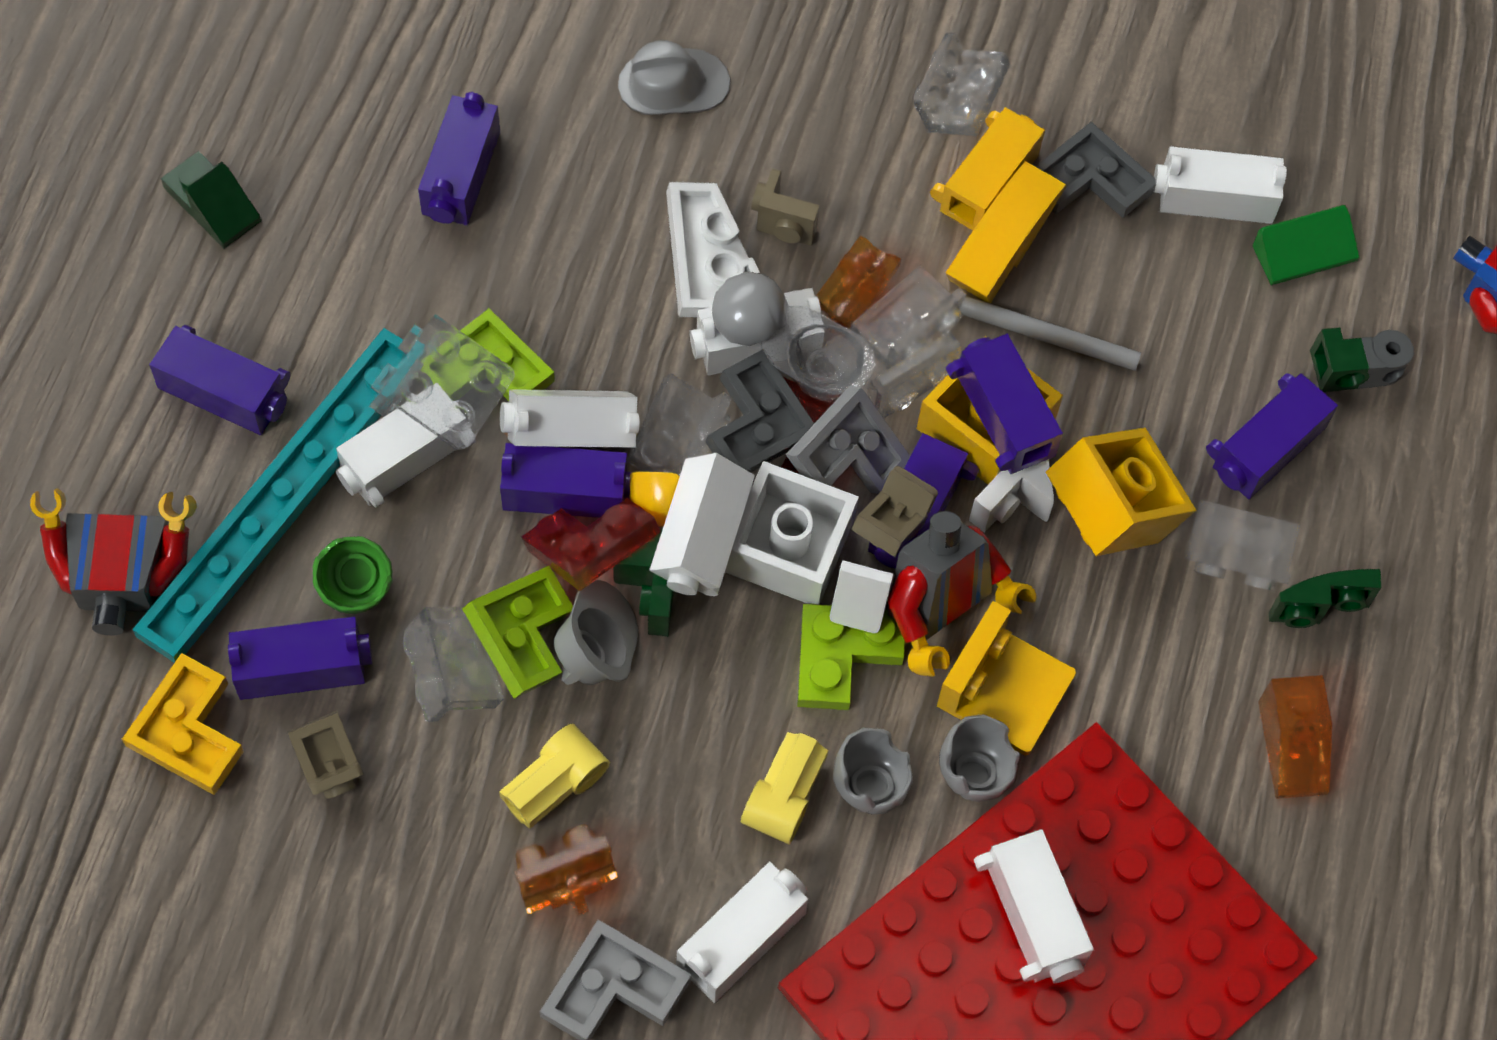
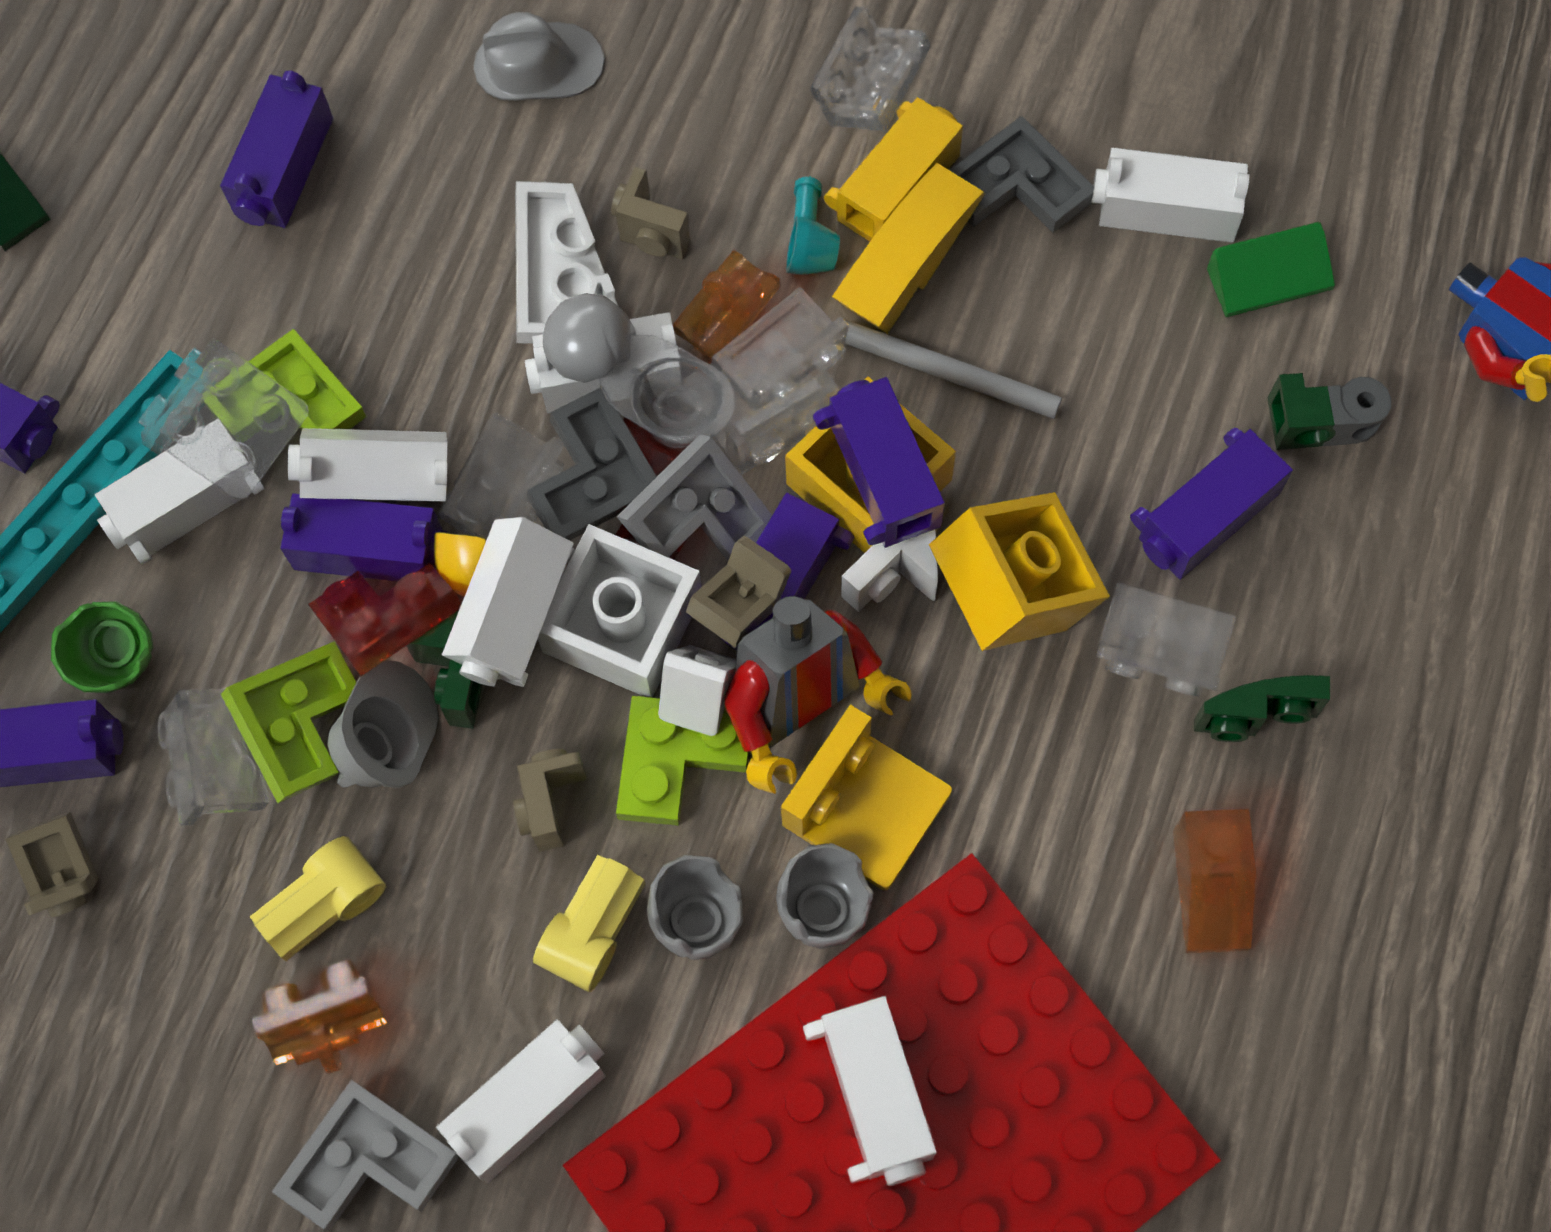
camera: 10 degrees right, 5 degrees up
none -> dark tan bracket [513,749,587,852]
none -> teal bar [786,177,840,275]

